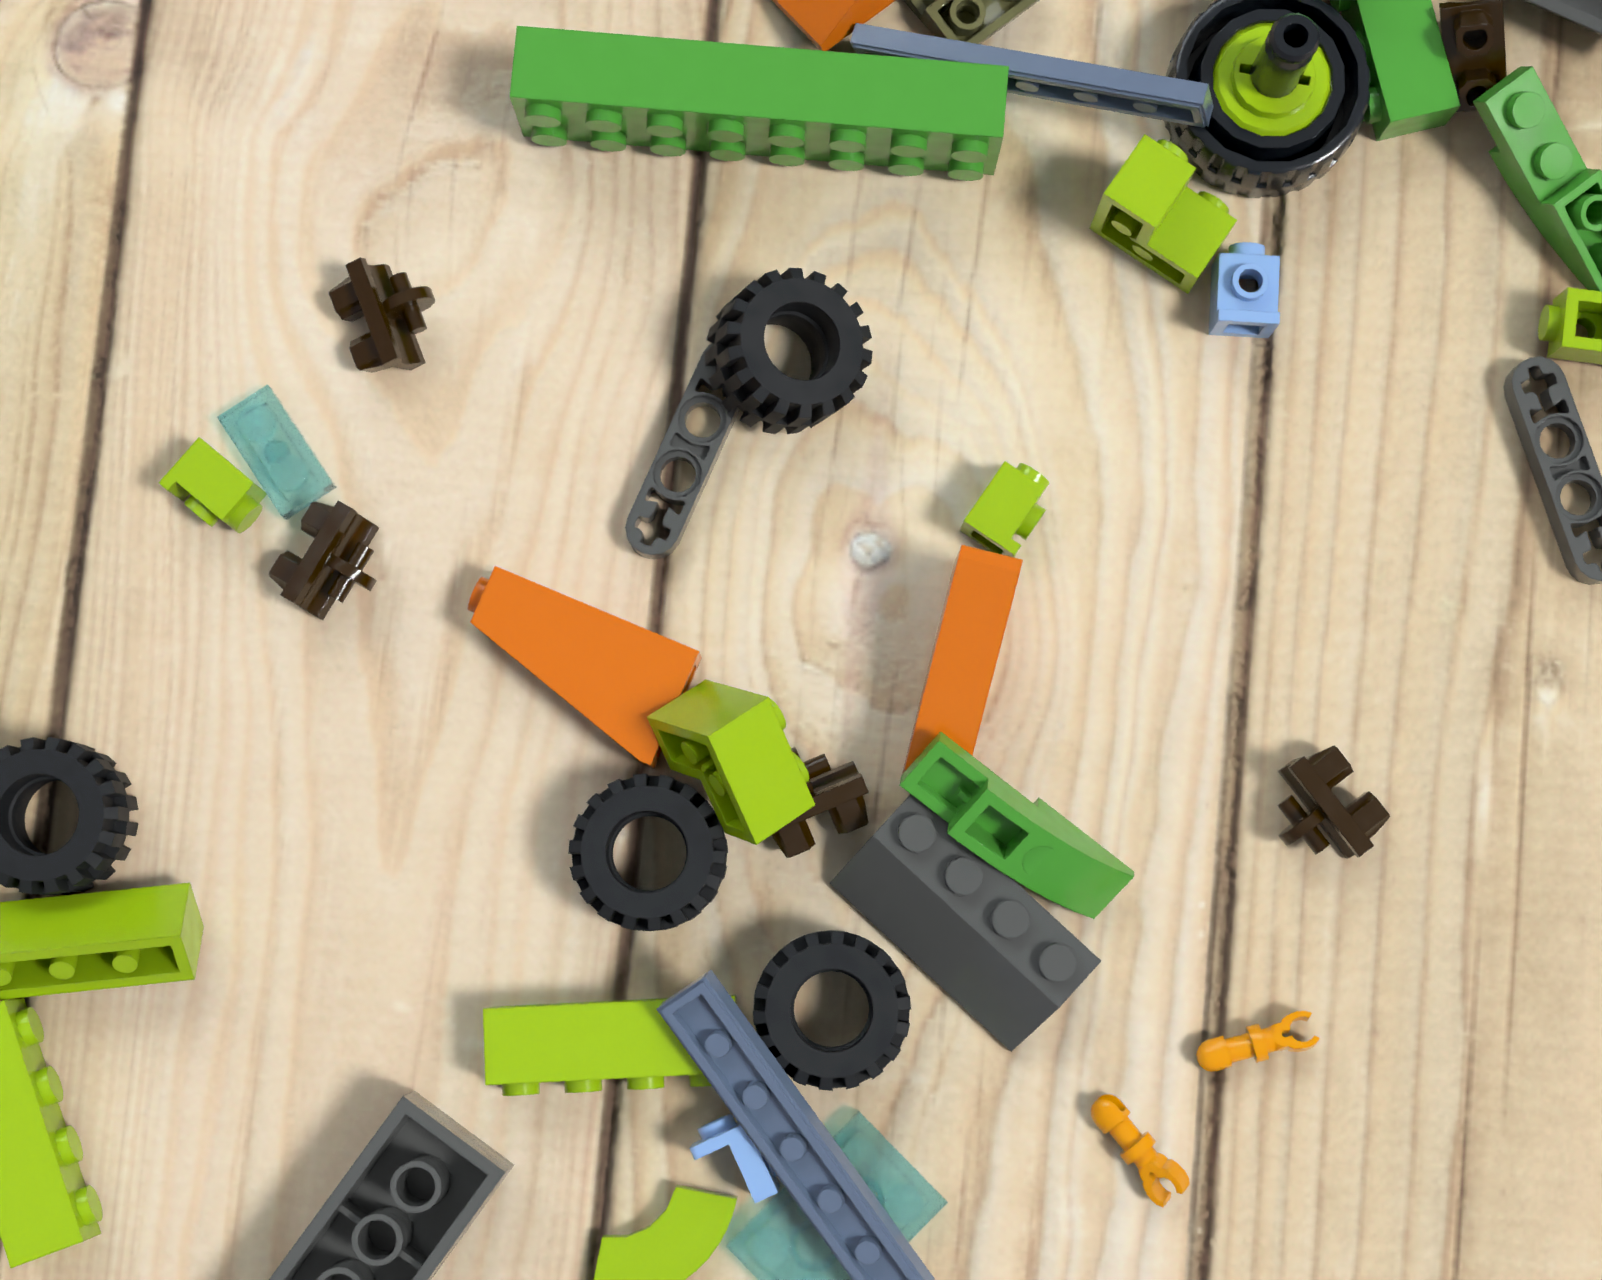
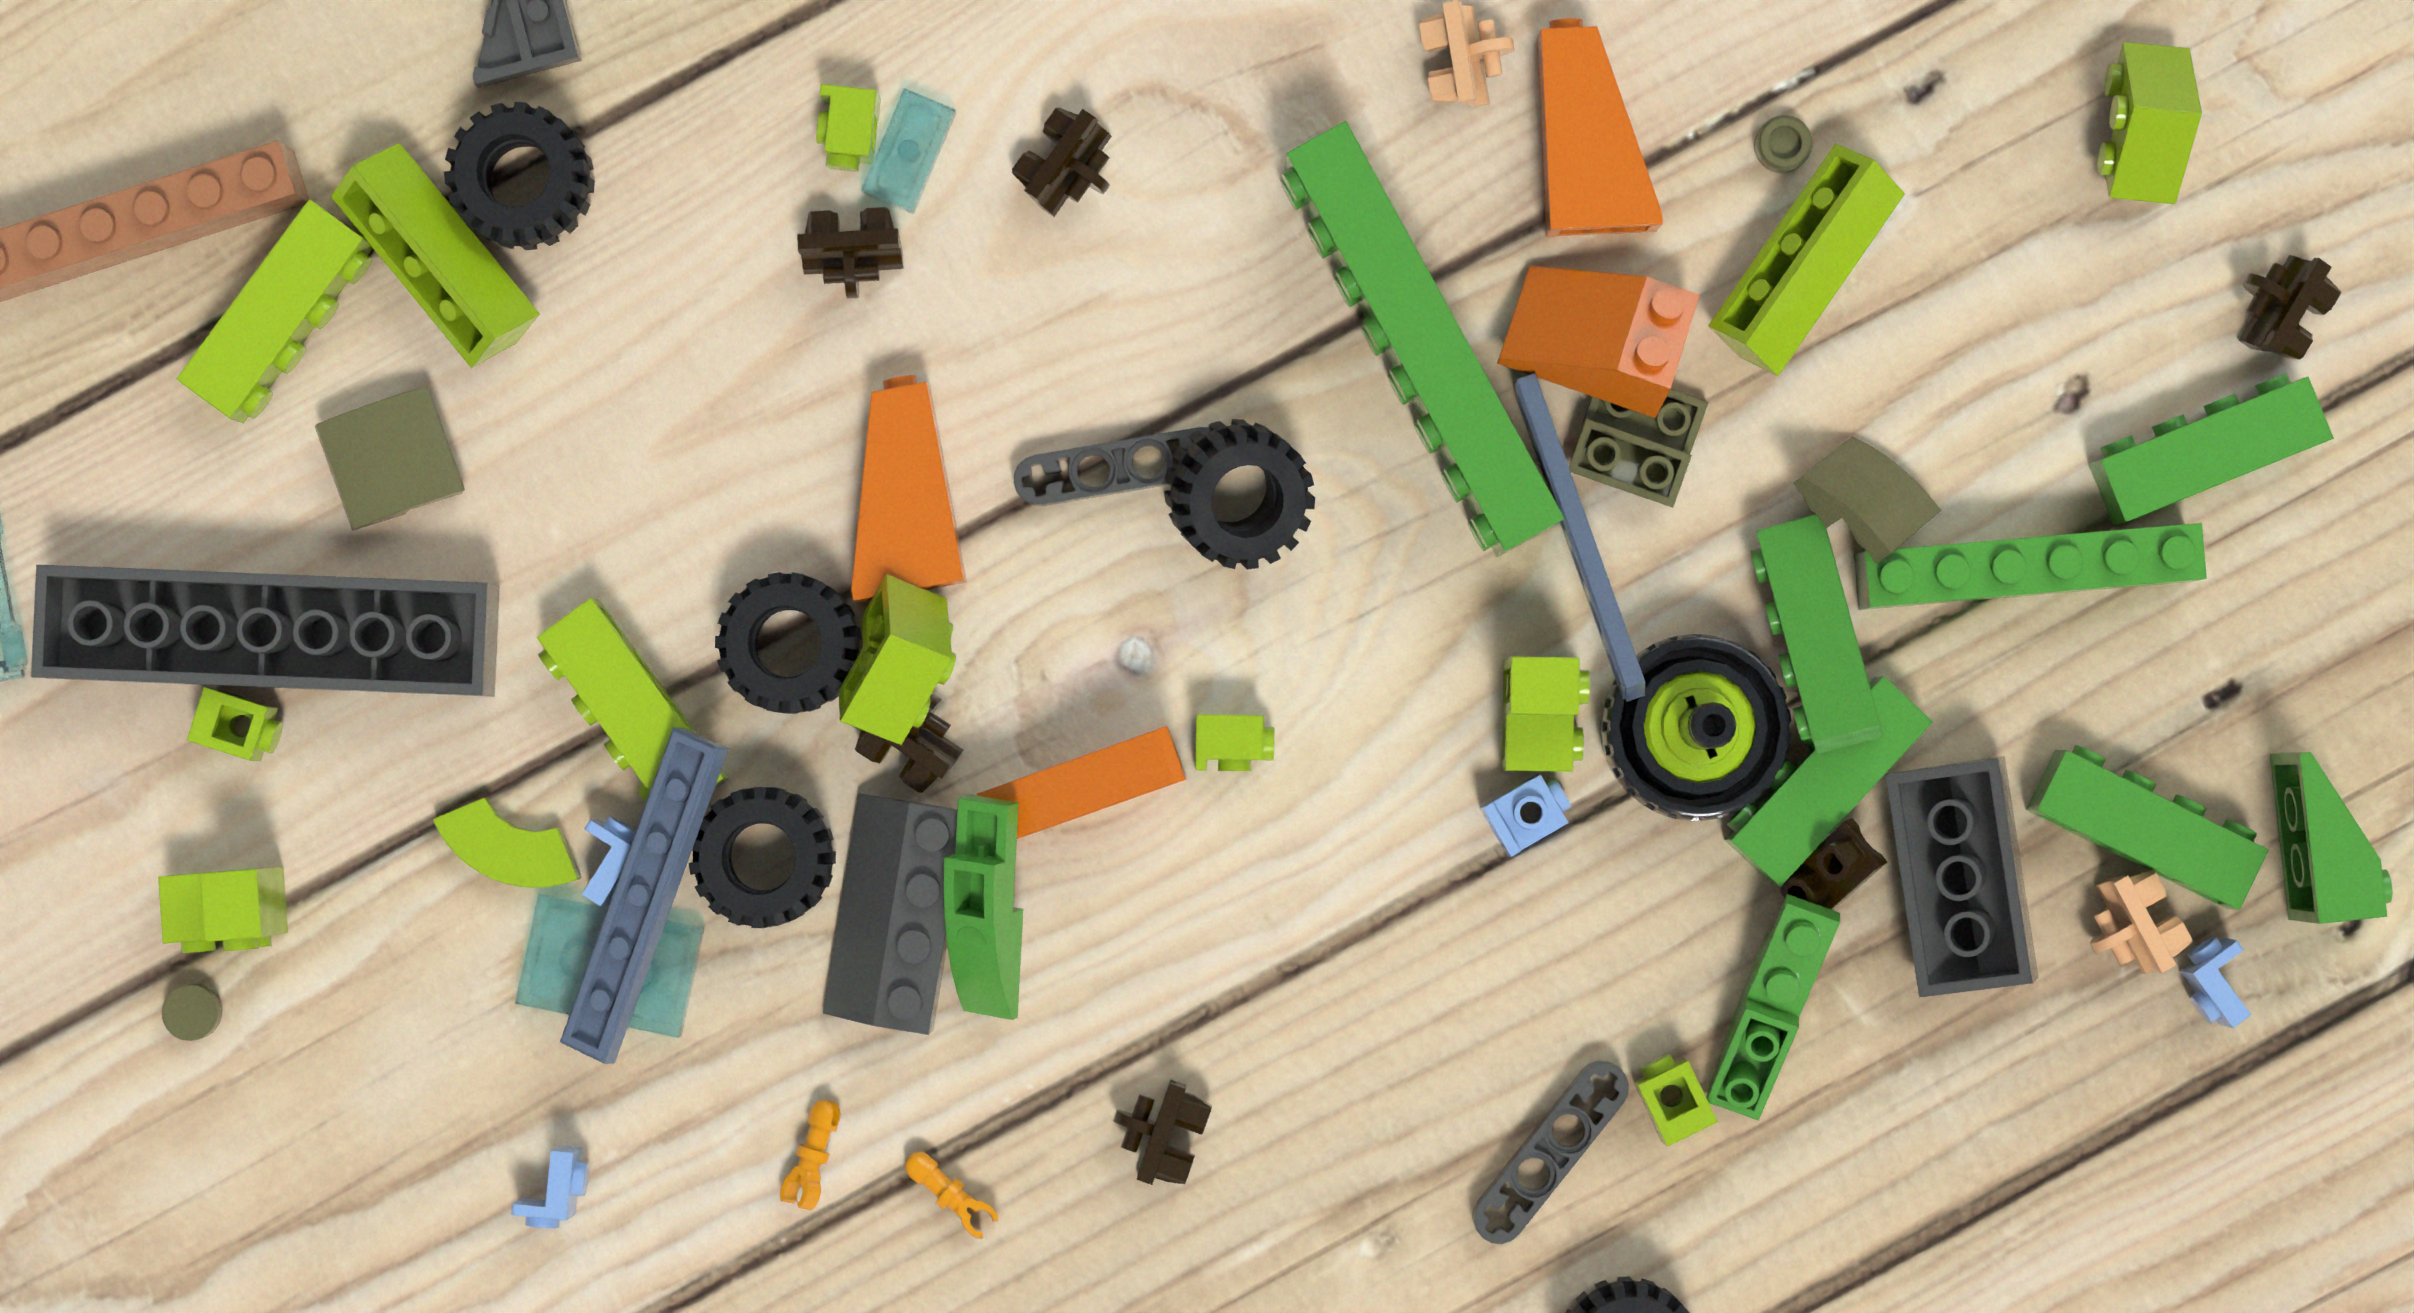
camera: 60 degrees right, 5 degrees up
none -> olive slope [315,386,465,531]

